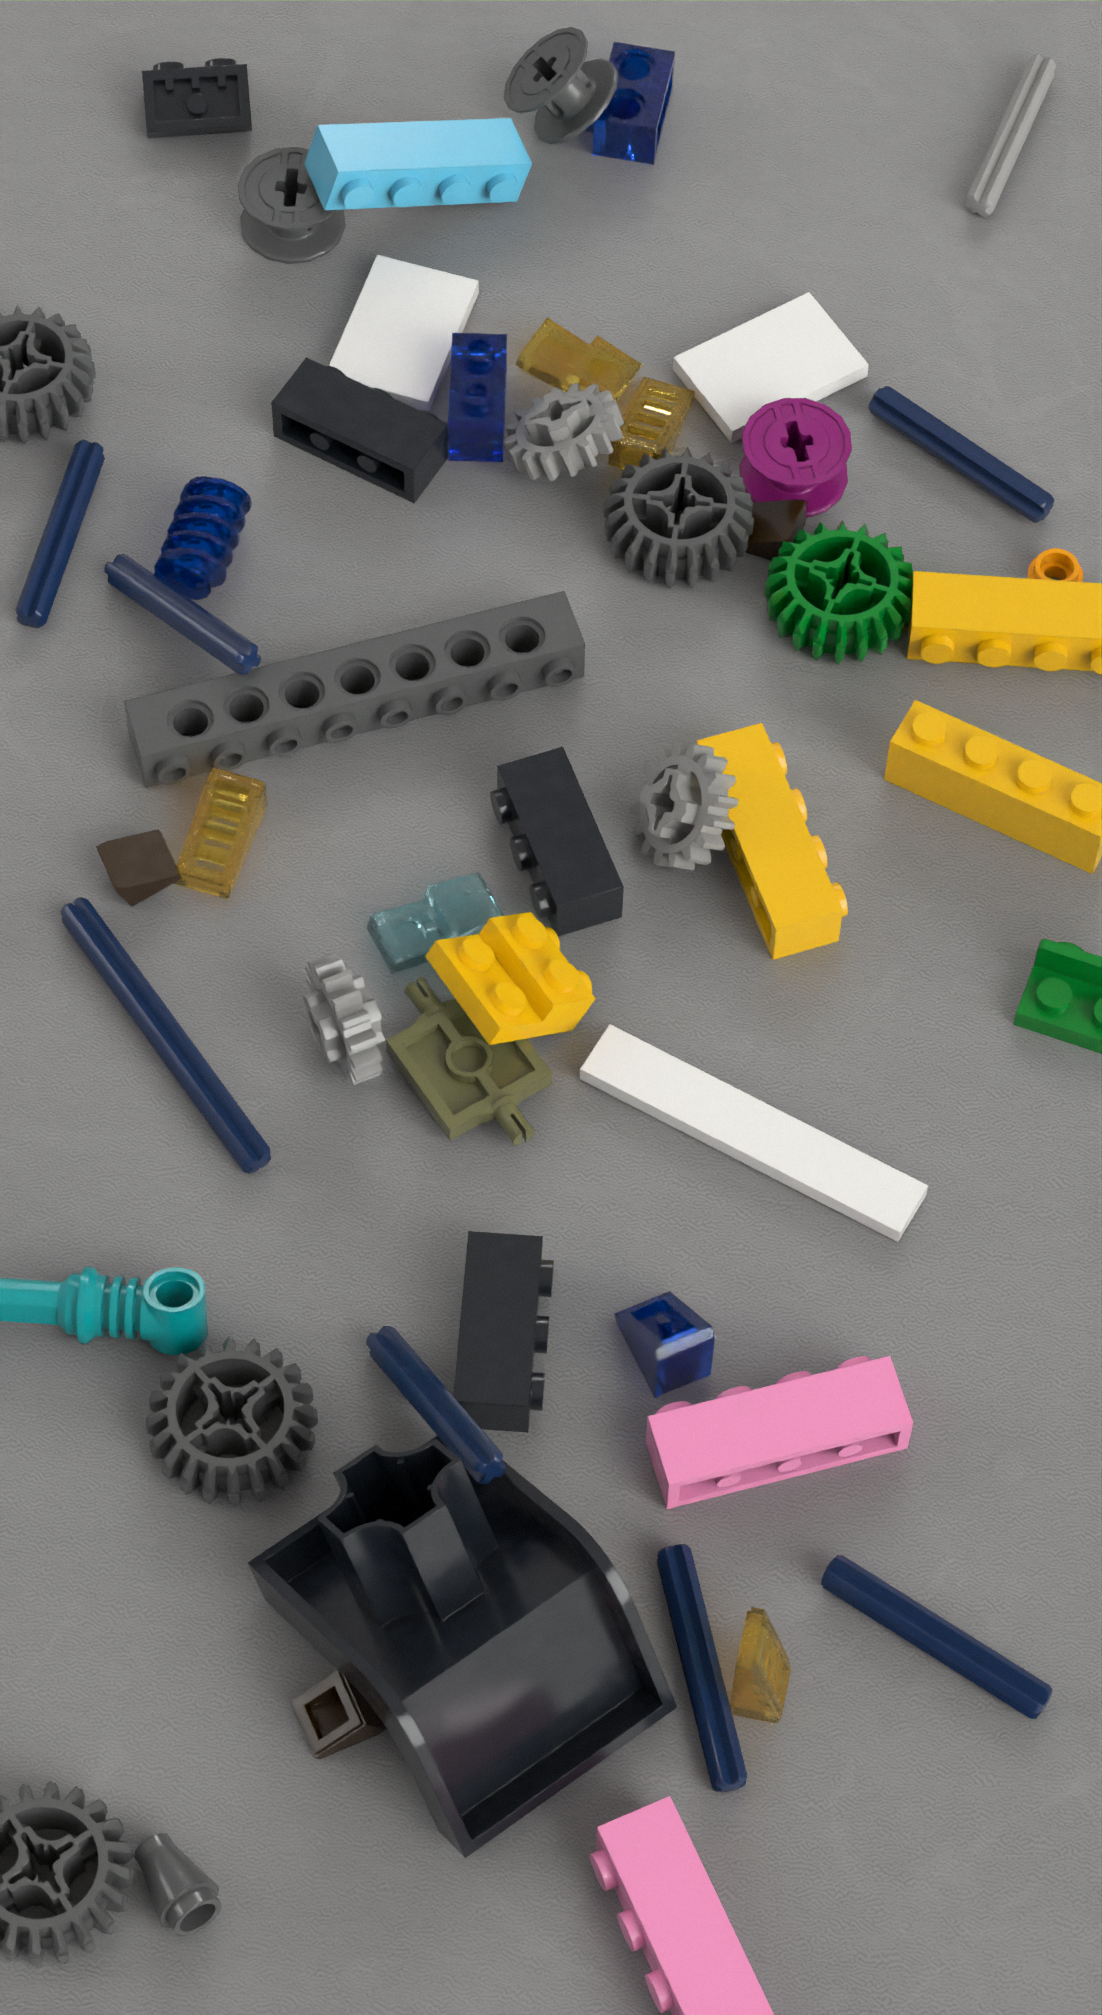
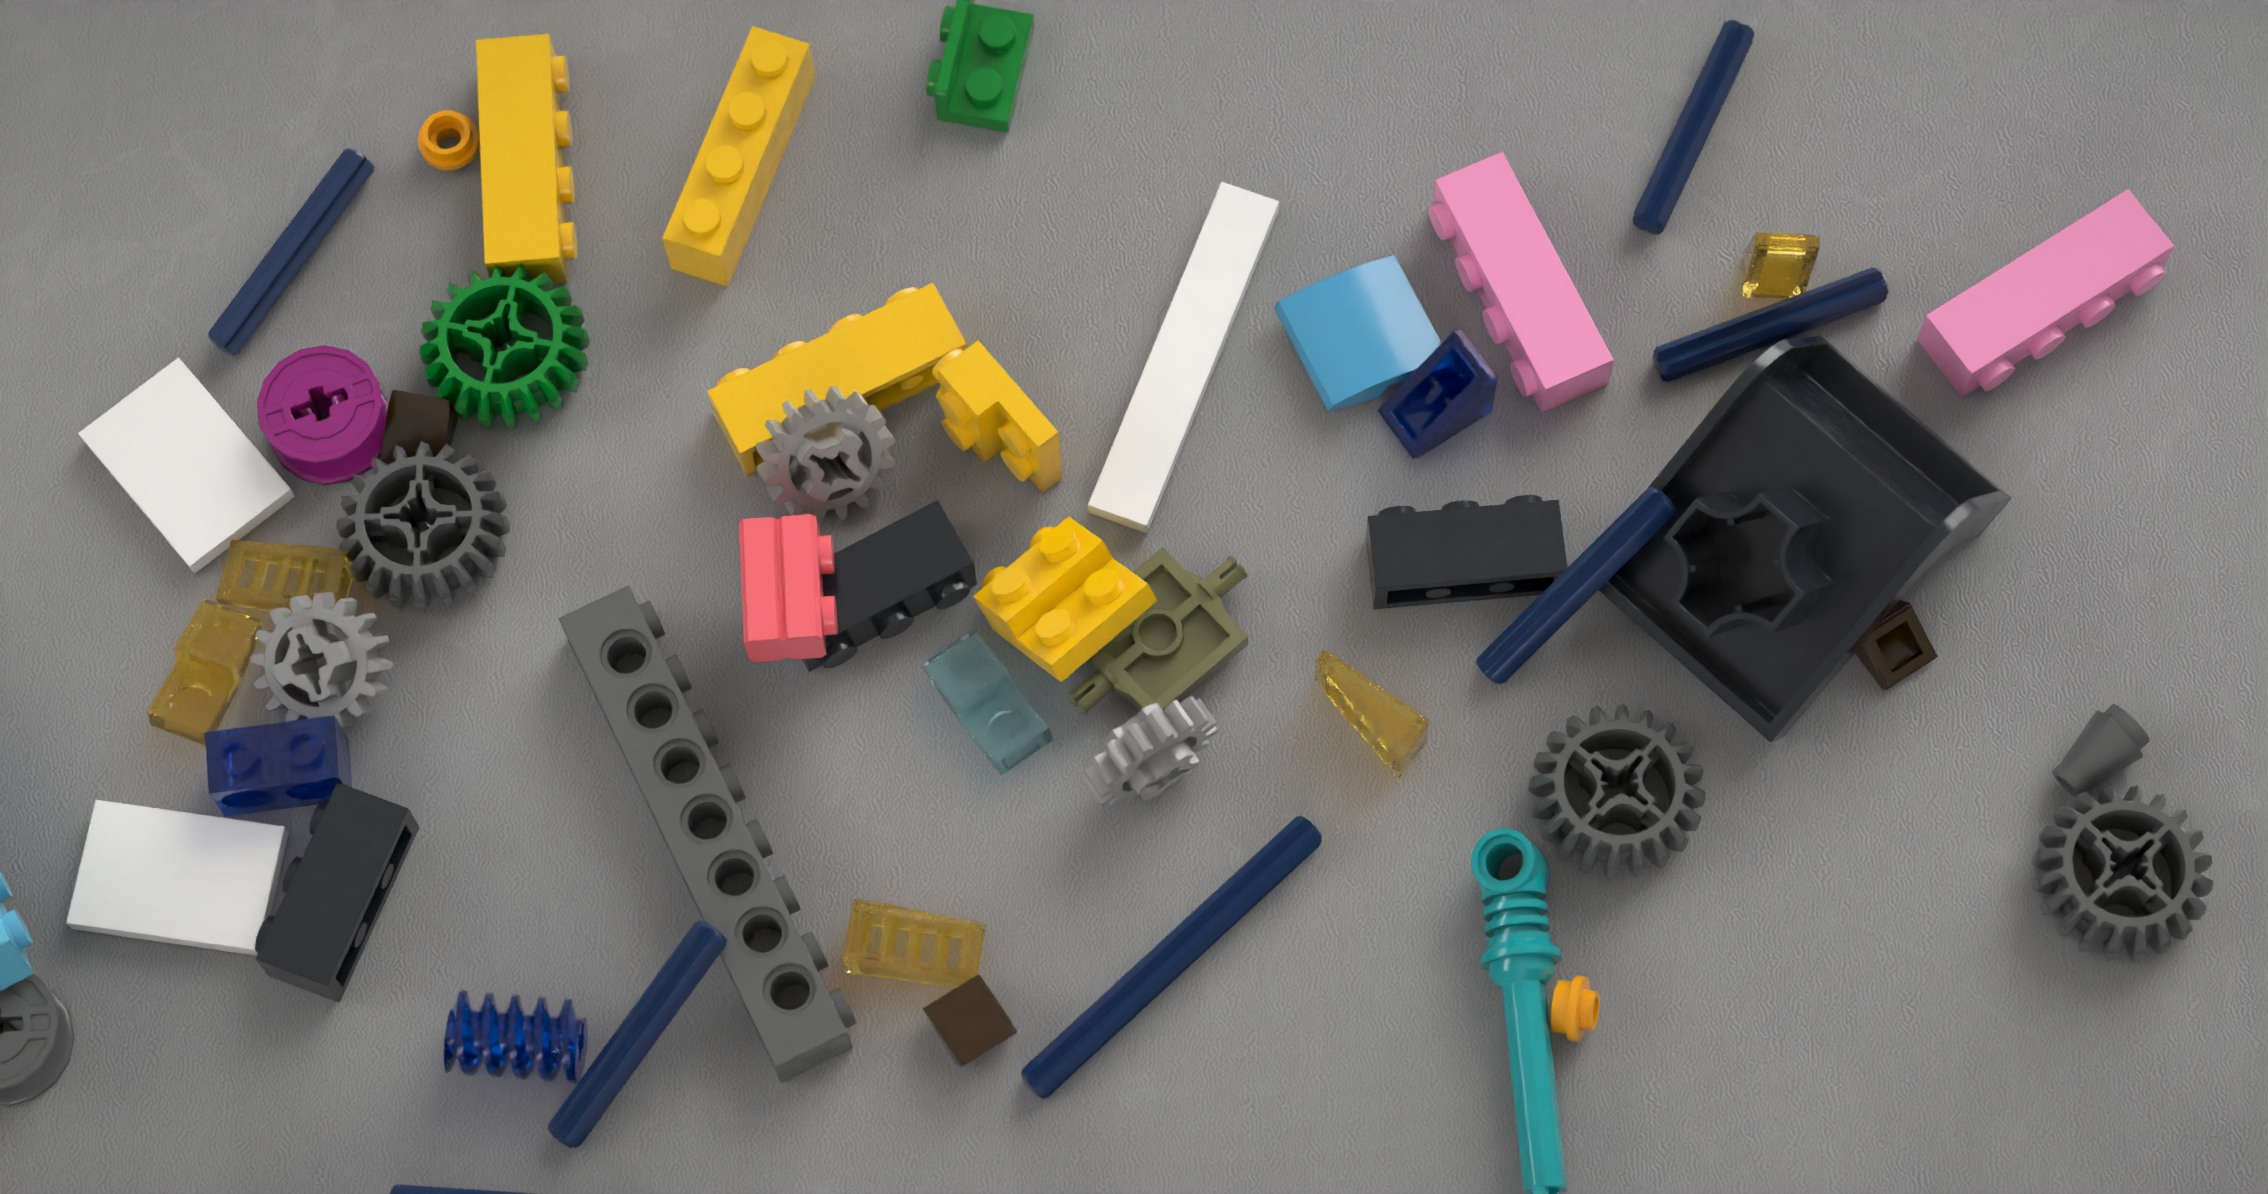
camera: 95 degrees left, 10 degrees up
none -> coral brick [739,514,838,662]
none -> yellow plate [932,340,1062,493]
none -> dark azure slope [1274,255,1450,412]
none -> clear yellow slope [1315,651,1429,778]
none -> light orange plate [1551,975,1600,1042]

